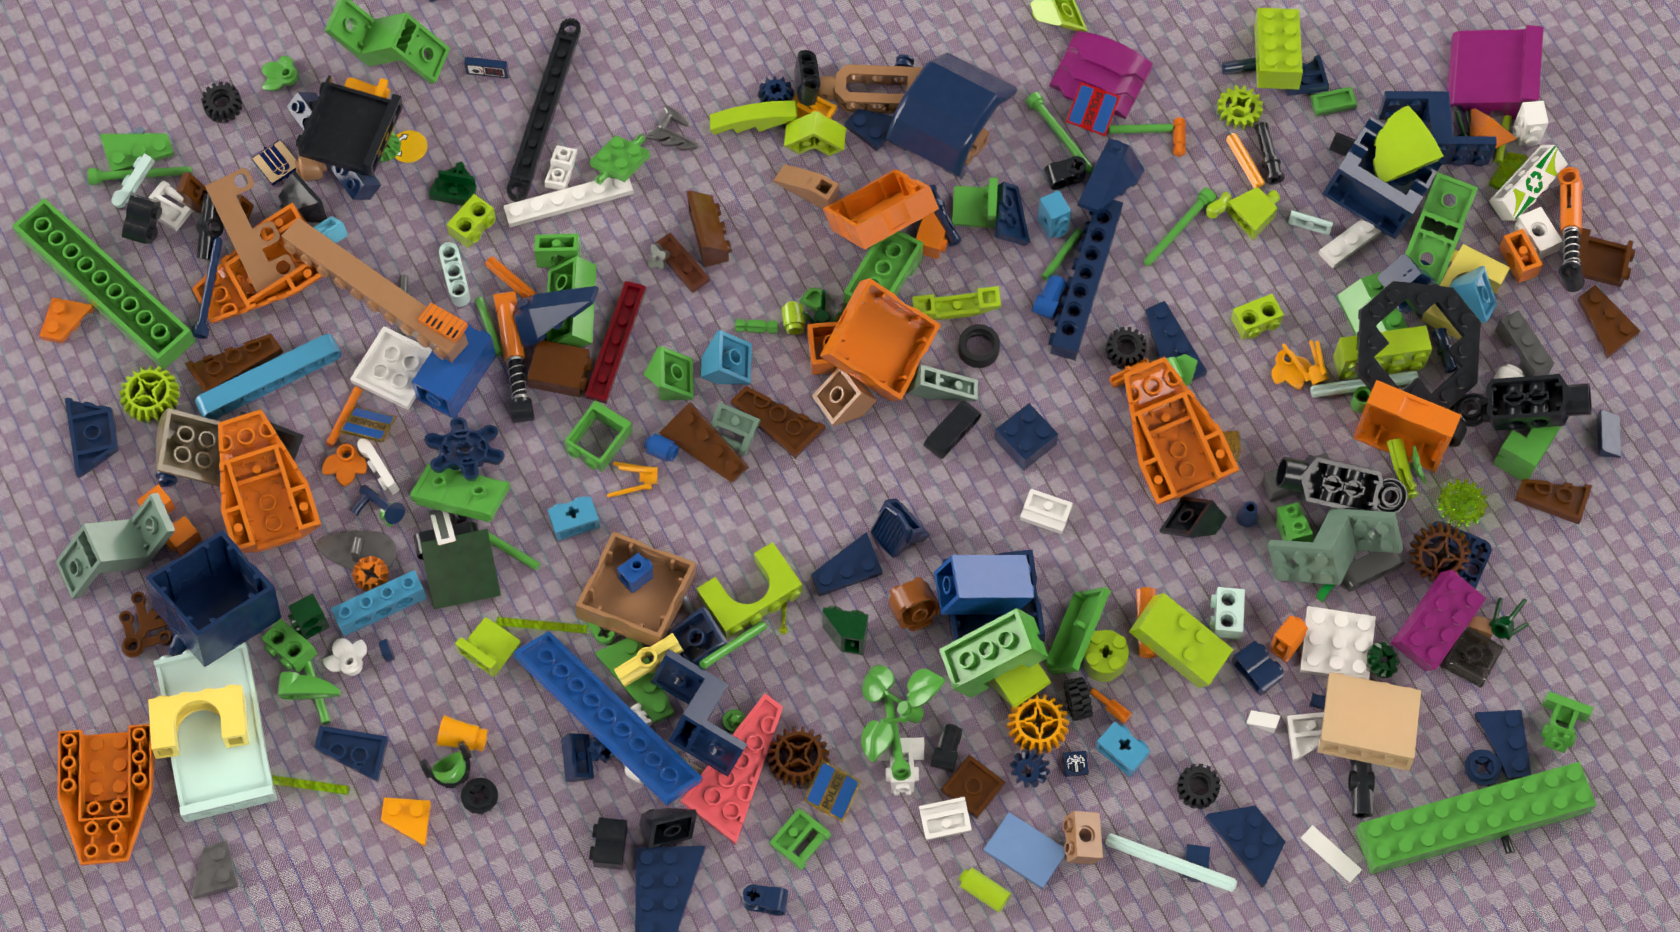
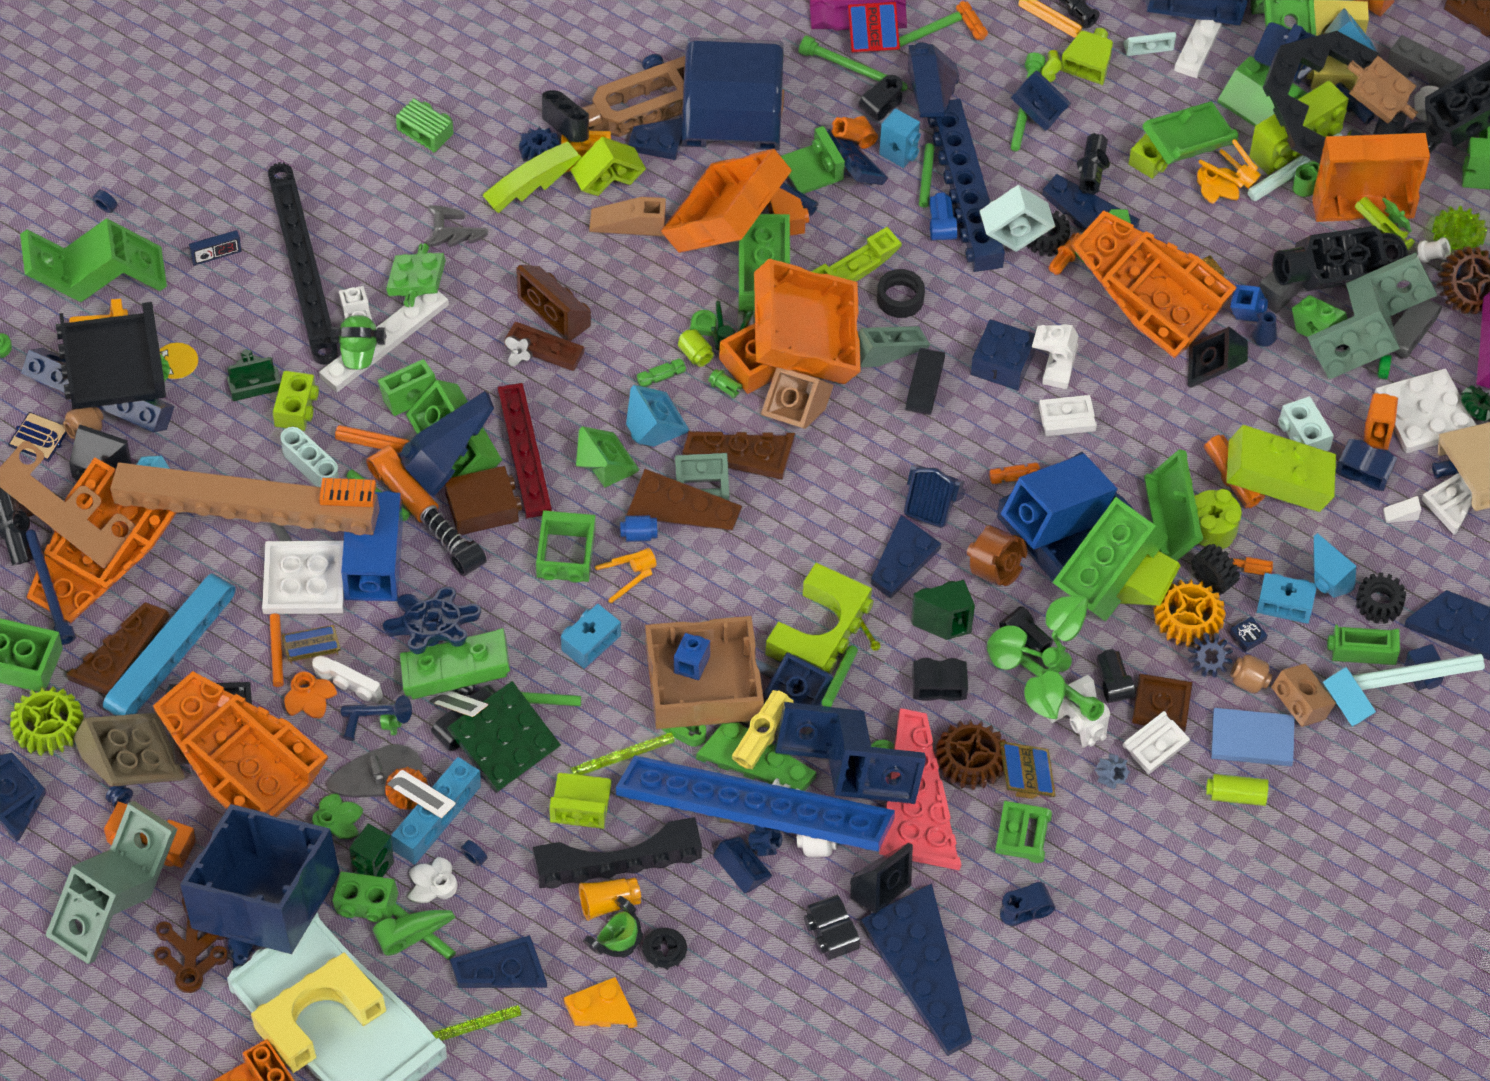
camera: 30 degrees left, 10 degrees down
none -> bright green plate [312,794,363,839]
none -> bright green cap [330,315,387,370]
none -> sticker [388,770,456,818]
none -> bright green brick [396,98,454,153]
none -> black arch [533,817,702,889]
none -> bright green pin [708,369,742,399]
none -> orange piece [831,116,878,149]
none -> black brick [912,658,968,701]
none -> light aqua brick [980,185,1055,252]
none -> orange axle [989,462,1040,484]
none -> black piece [999,606,1053,658]
none -> dark blue bracket [1010,71,1071,131]
none -> white tile [1032,324,1078,389]
none -> black piece [1077,133,1110,195]
none -> sand blue gear [1095,753,1130,789]
none -> bright green container [1142,101,1239,164]
none -> blue brick [1230,284,1268,322]
none -> medium nougat head [1230,654,1272,694]
none -> dark azure slope [1313,533,1356,598]
none -> medium azure slope [1323,667,1376,727]
none -> bright green window [1327,624,1400,665]
none -> medium nougat plate [1346,56,1418,124]
none -> white bush [1418,238,1451,263]

